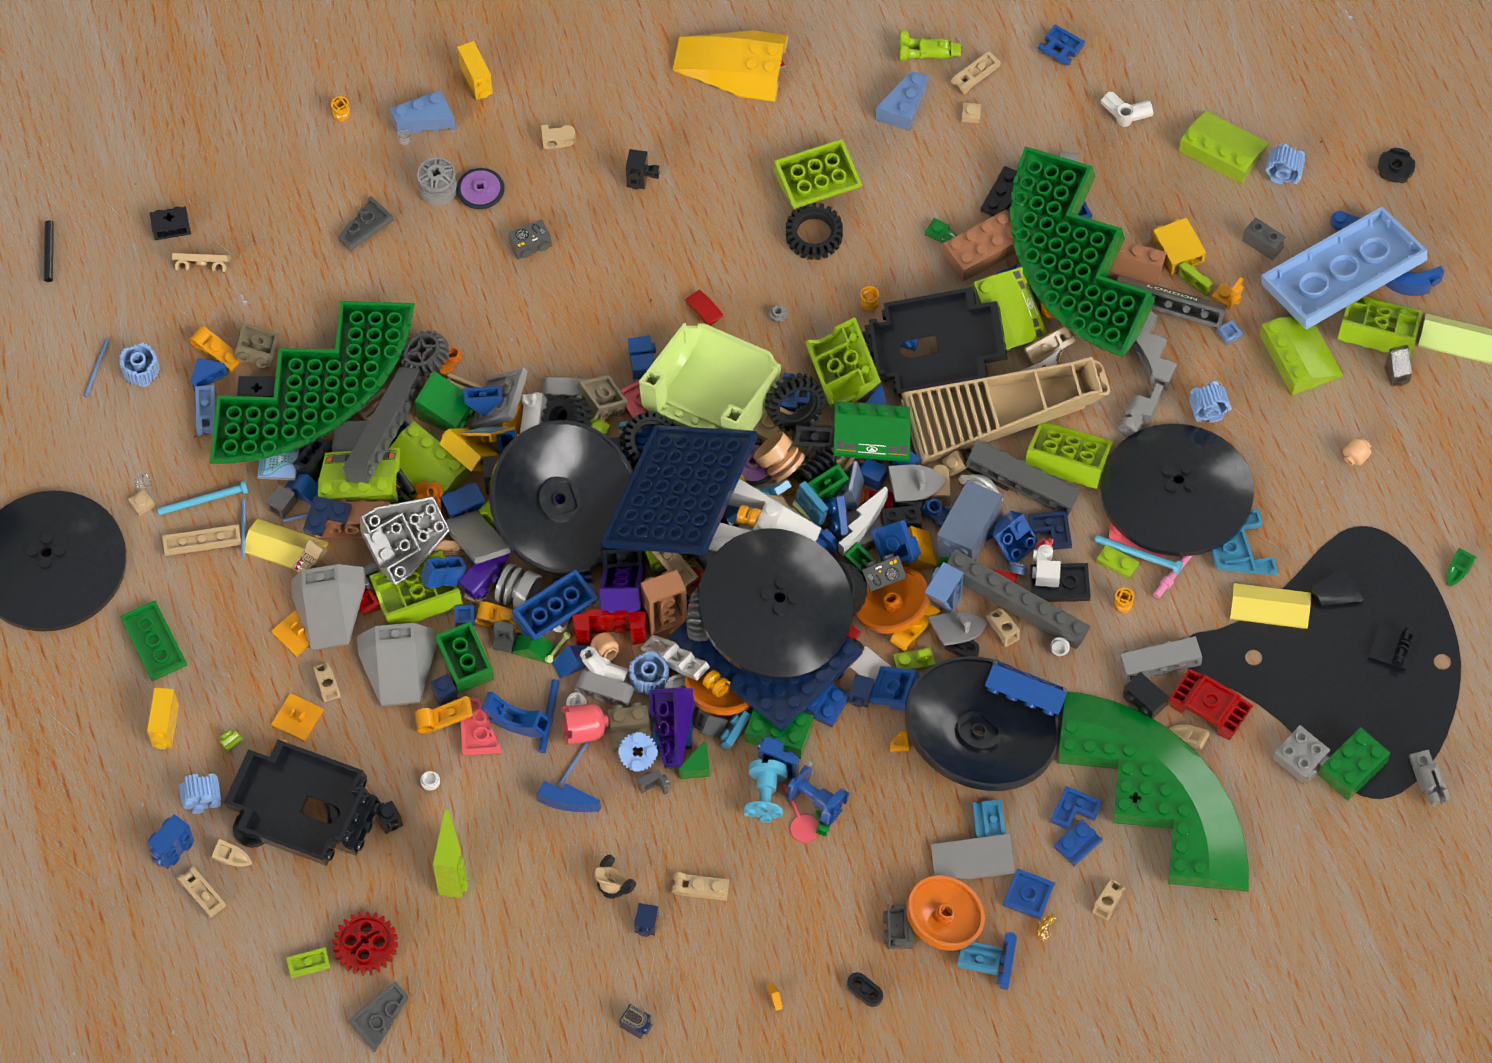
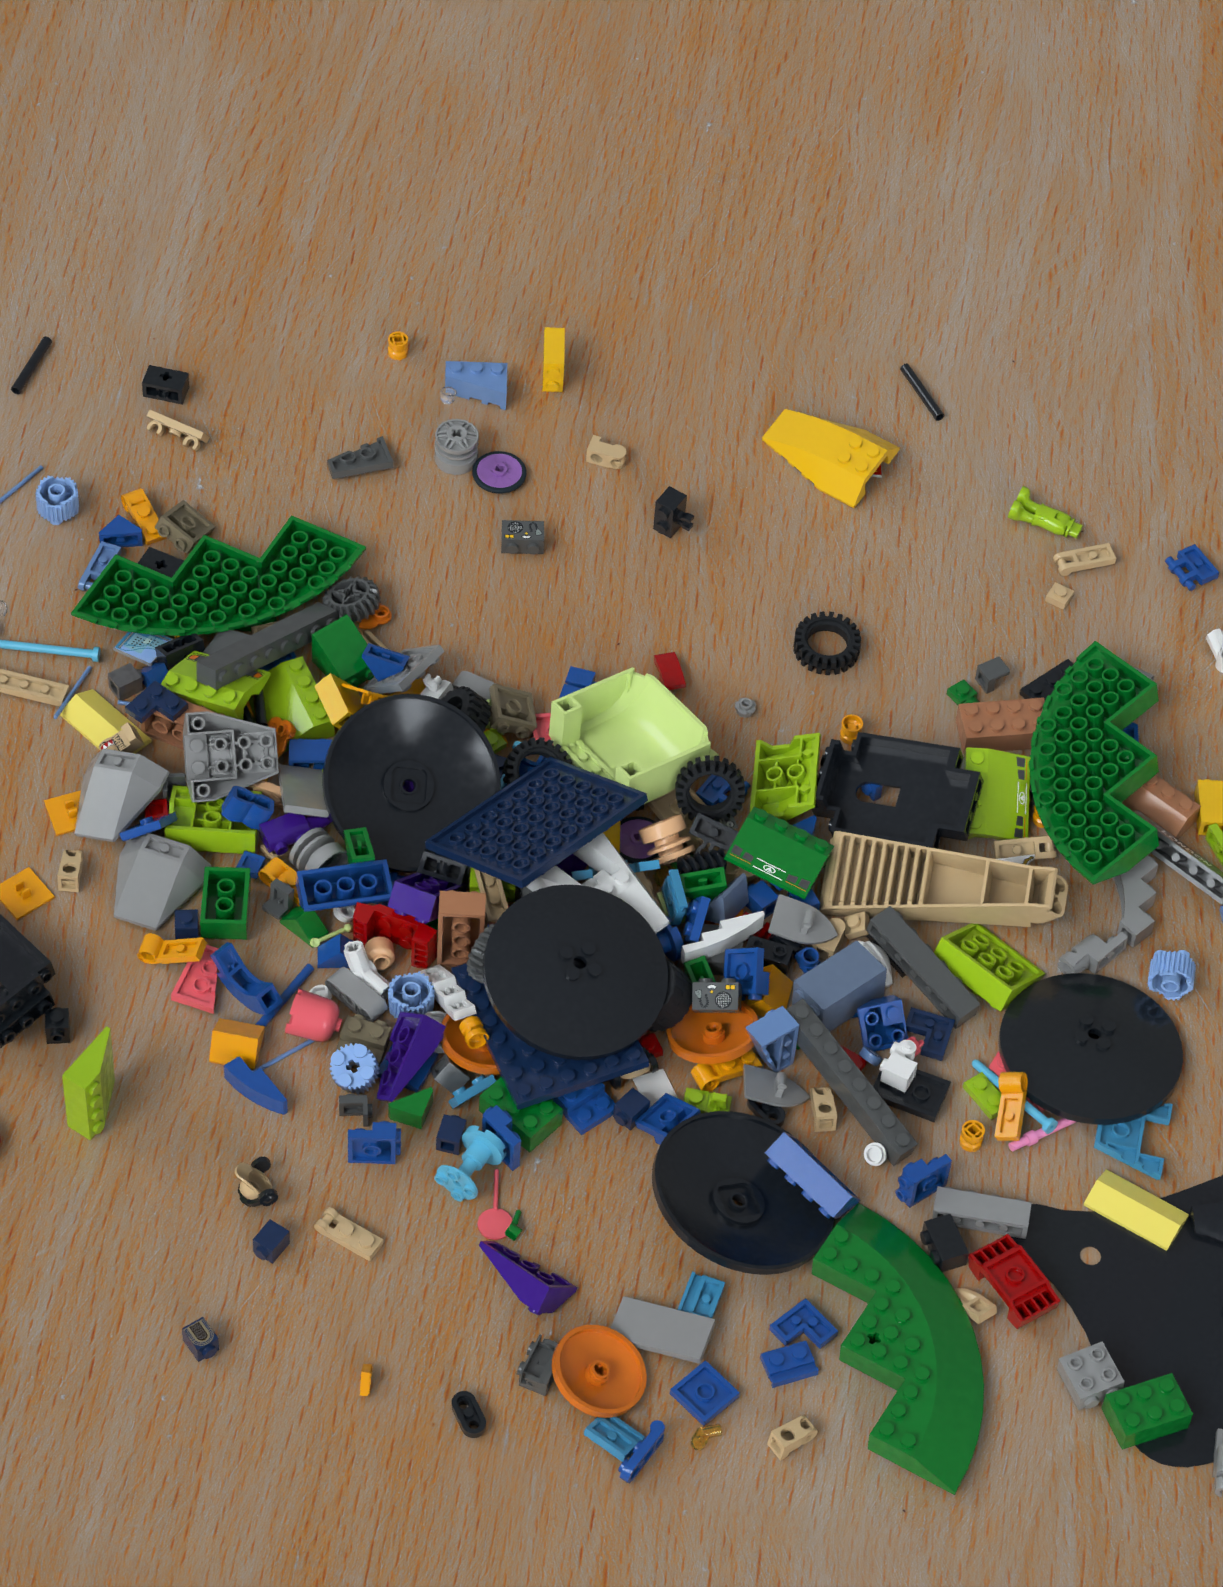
camera: 20 degrees right, 10 degrees down
white plate [420,771,440,791] -> none
light orange wheel [737,505,761,528] -> none
lime slope [773,139,862,209] -> none
blue piece [786,765,850,826] -> none
medium blue wedge [875,71,929,131] -> none
light orange tile [890,730,909,752] -> none
none -> blue plate [119,812,178,841]
none -> light orange slope [209,1018,265,1070]
none -> green slope [344,827,375,864]
none -> blue plate [348,1121,401,1164]
none -> dark blue brick [436,1114,467,1155]
none -> dark purple wedge [479,1241,578,1315]
none -> blue plate [895,1154,952,1208]
none -> dark grey panel [975,657,1010,694]
none -> light orange plate [995,1072,1028,1141]

